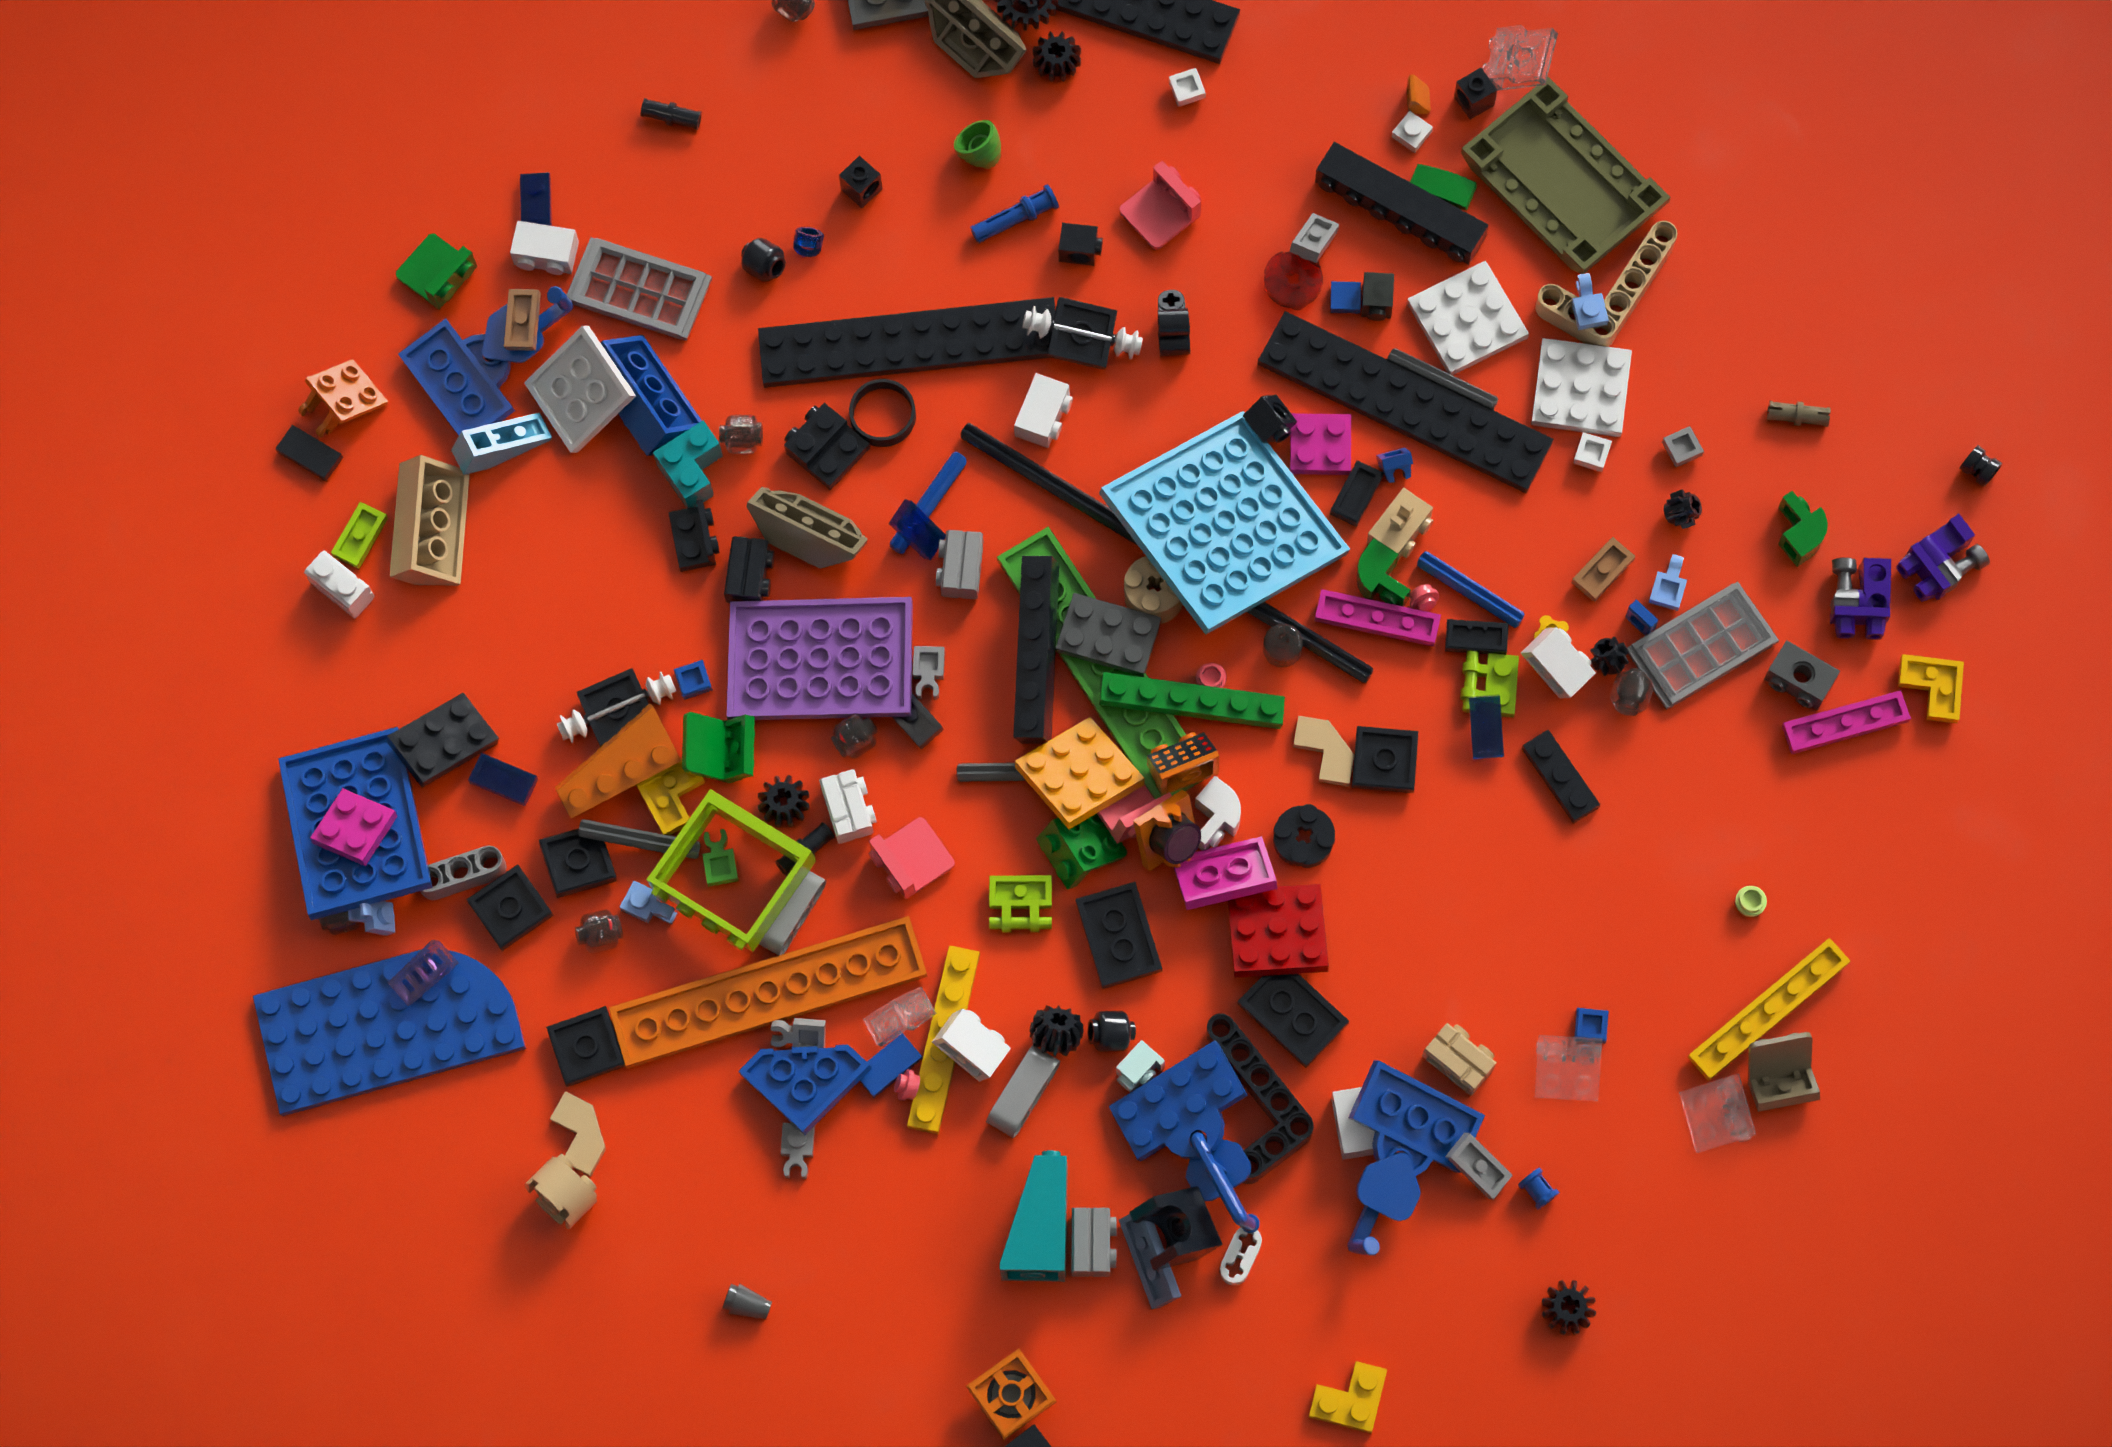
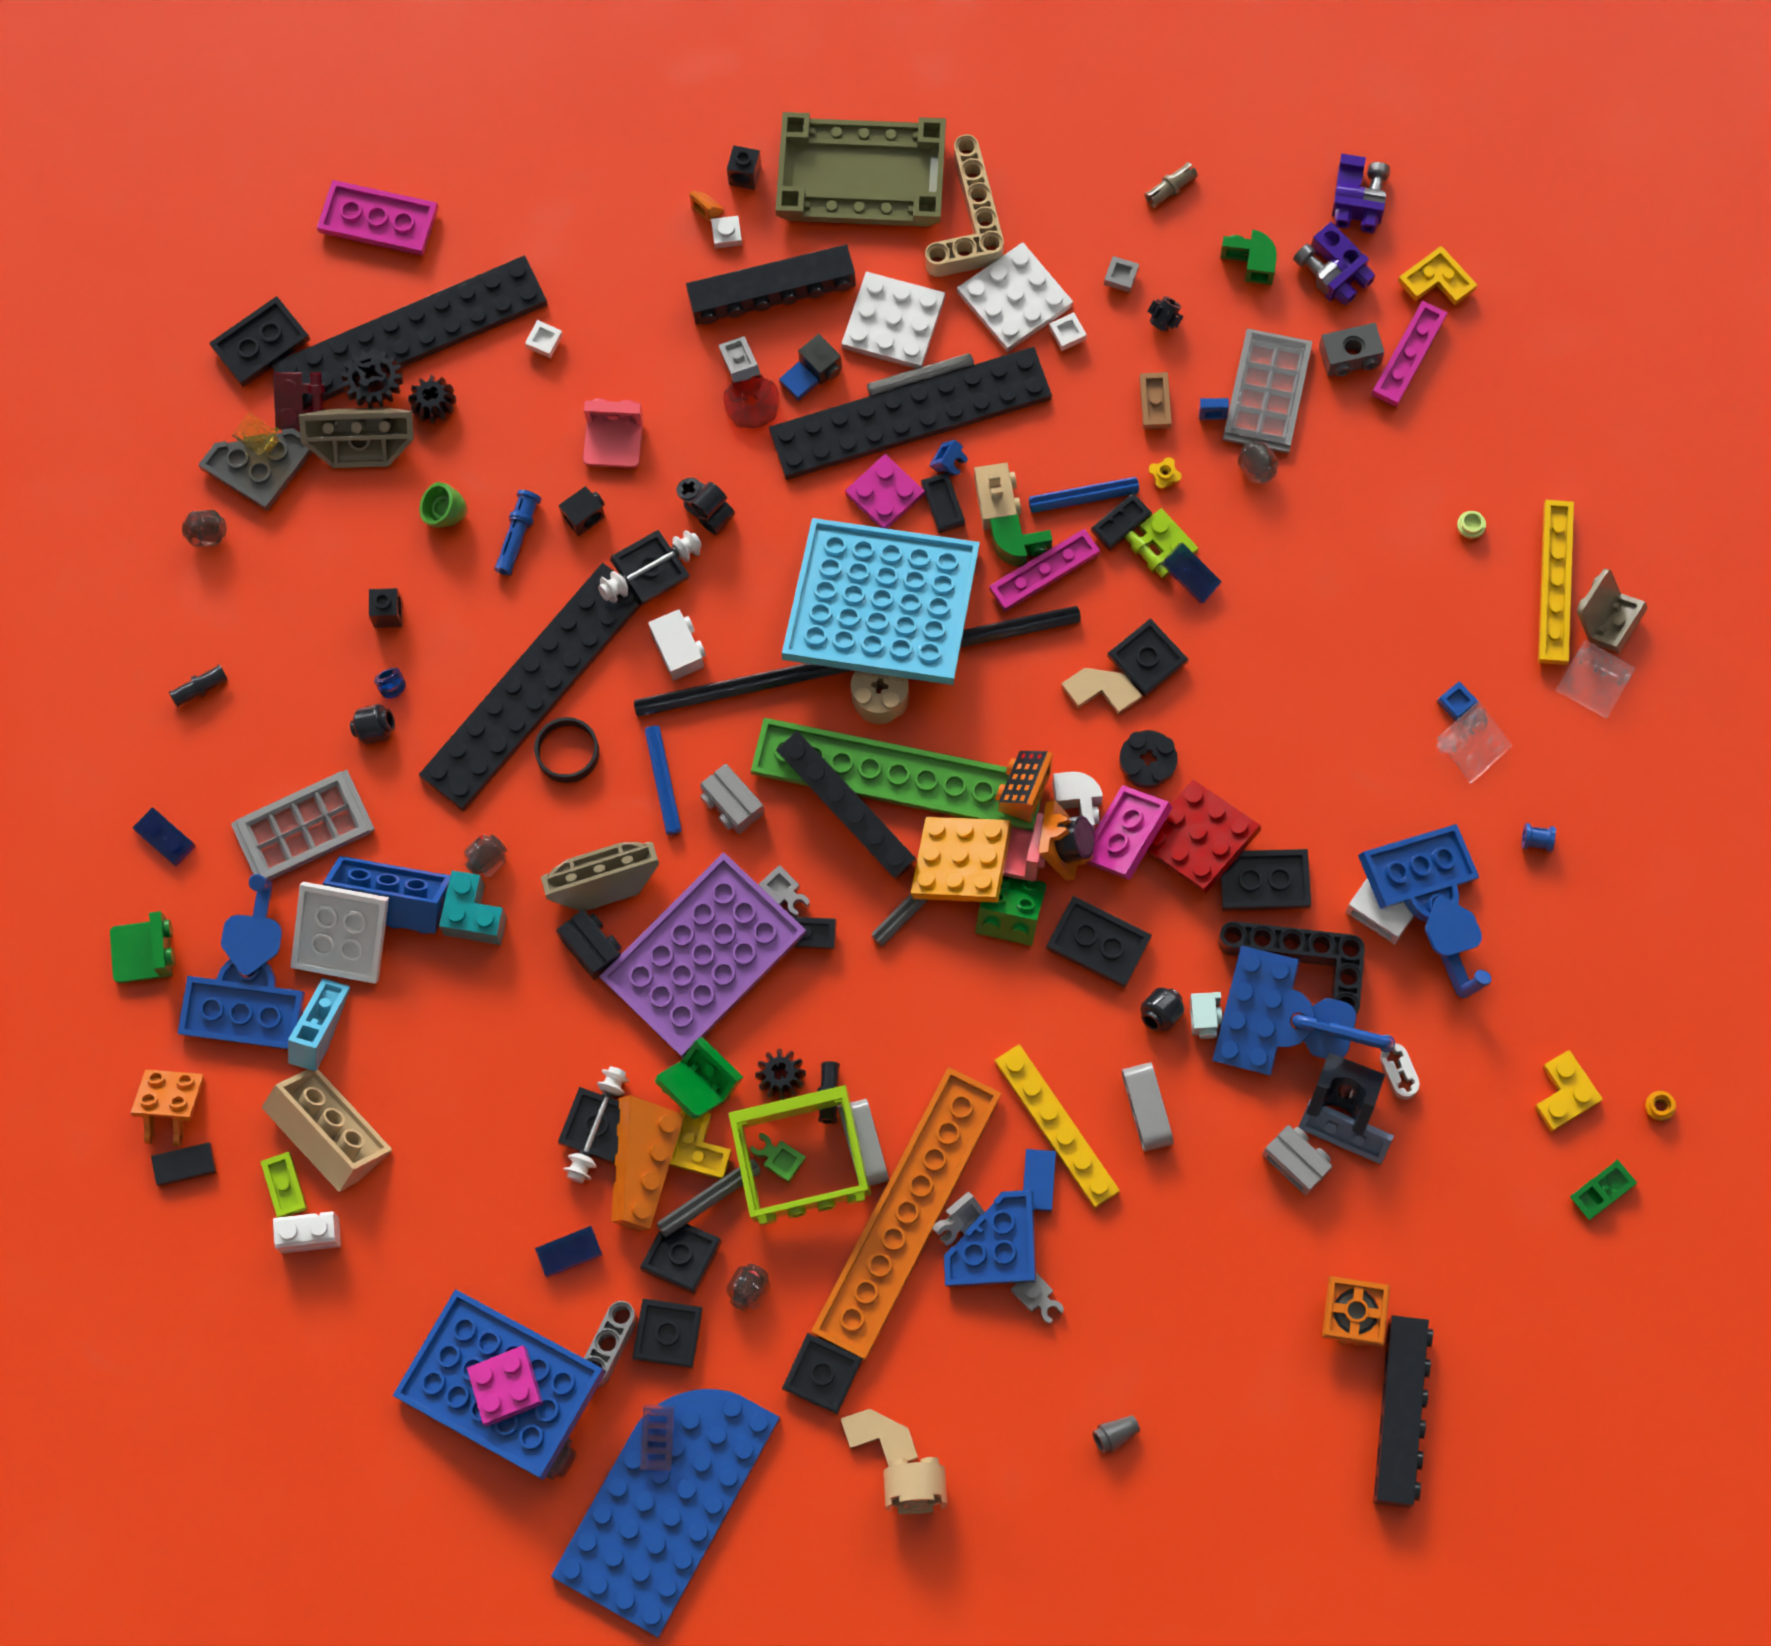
camera: 45 degrees left, 0 degrees up
light blue plate [348,901,396,936] -> none
black plate [386,693,499,788] -> none
medium nougat plate [504,289,541,351] -> none
white brick [510,221,579,275] -> none
light blue plate [619,881,678,924] -> none
black bracket [669,500,720,572] -> none
blue tile [674,660,713,700] -> none
black plate [784,403,870,490] -> none
white brick [819,769,877,844] -> none
clear smoke head [831,714,878,759] -> none
clear slope [863,987,937,1046] -> none
coral bracket [868,817,955,900] -> none
clear blue plate [888,499,946,560] -> none
coral plate [894,1069,920,1101] -> none
white brick [932,1009,1011,1082] -> none
lime plate [989,875,1052,932] -> none
teal slope [1000,1150,1068,1282] -> none
black gear [1029,1005,1084,1057] -> none
dark grey plate [1056,593,1161,677] -> none
green plate [1099,672,1285,729] -> none
coral plate [1196,663,1227,688] -> none
black brick [1242,394,1297,443] -> none
clear smoke head [1263,624,1303,668] -> none
coral plate [1409,584,1439,611] -> none
green slope [1410,164,1477,210] -> none
tan brick [1422,1023,1497,1096] -> none
light grey plate [1445,1132,1513,1199] -> none
clear plate [1482,25,1558,91] -> none
white brick [1521,627,1596,698] -> none
black plate [1522,730,1600,824] -> none
black gear [1541,1280,1596,1335] -> none
light blue plate [1572,273,1609,330] -> none
black gear [1590,637,1629,676] -> none
light blue plate [1648,554,1687,611] -> none
black wheel [1959,445,2002,487] -> none

